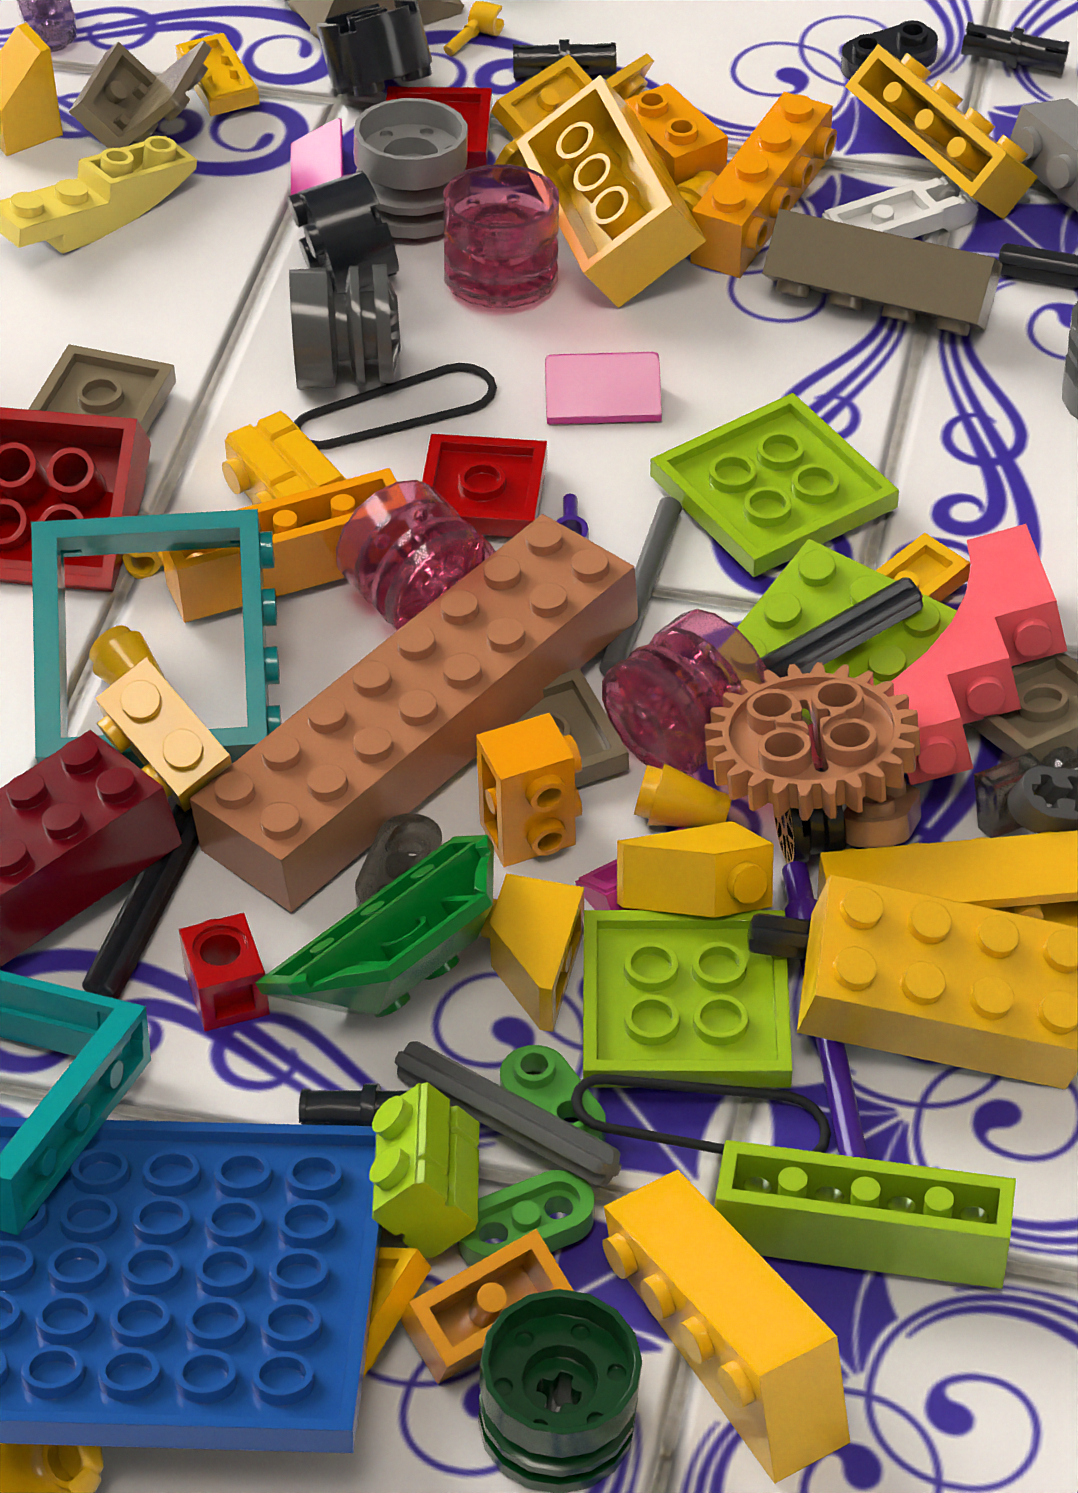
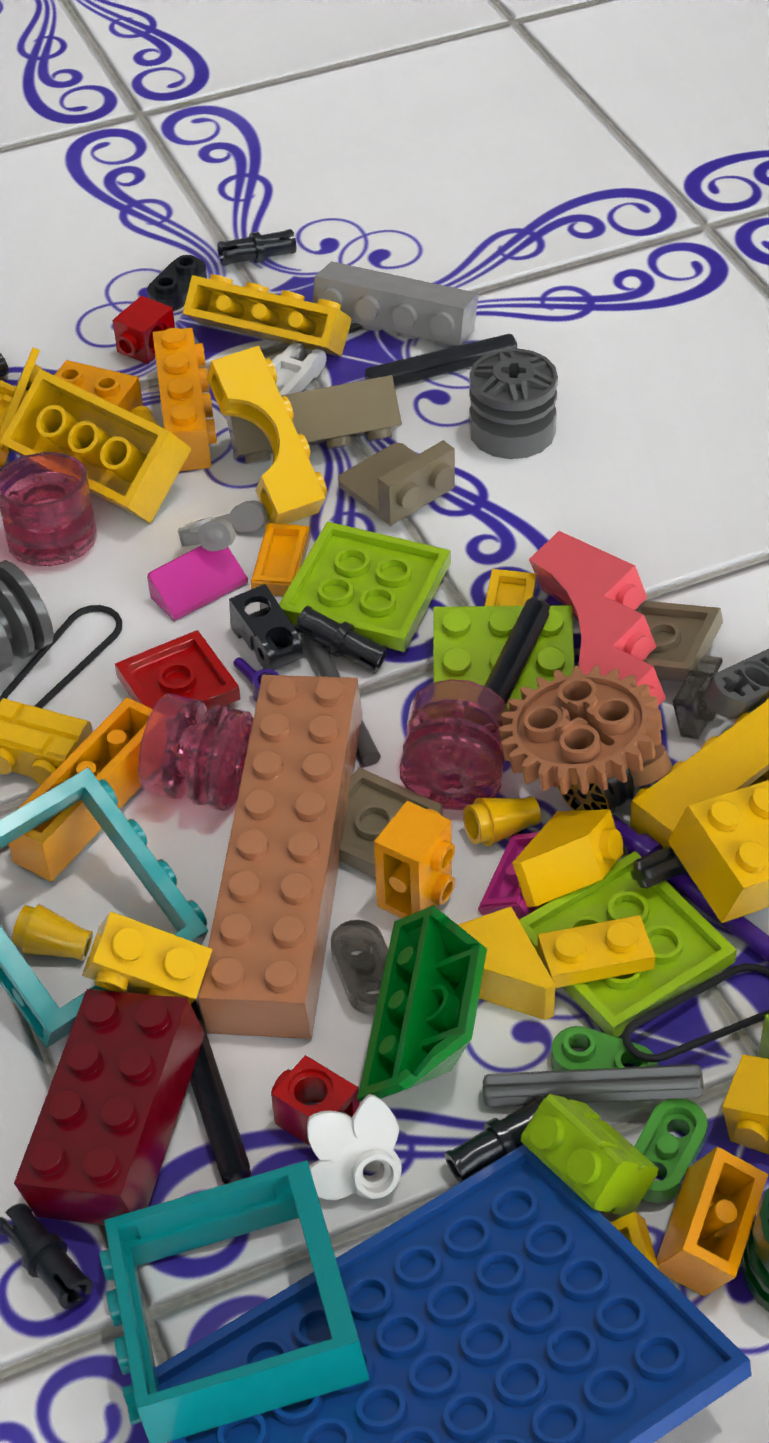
camera: 35 degrees left, 0 degrees up
none -> red brick [112,295,175,364]
none -> light grey piece [178,500,268,551]
none -> yellow arch [207,345,327,524]
none -> black leg [229,584,303,670]
none -> light orange tile [251,523,311,596]
none -> black pin [294,605,389,674]
none -> white plate [307,1094,402,1201]
none -> dark tan bracket [338,440,455,526]
none -> yellow plate [537,915,656,988]

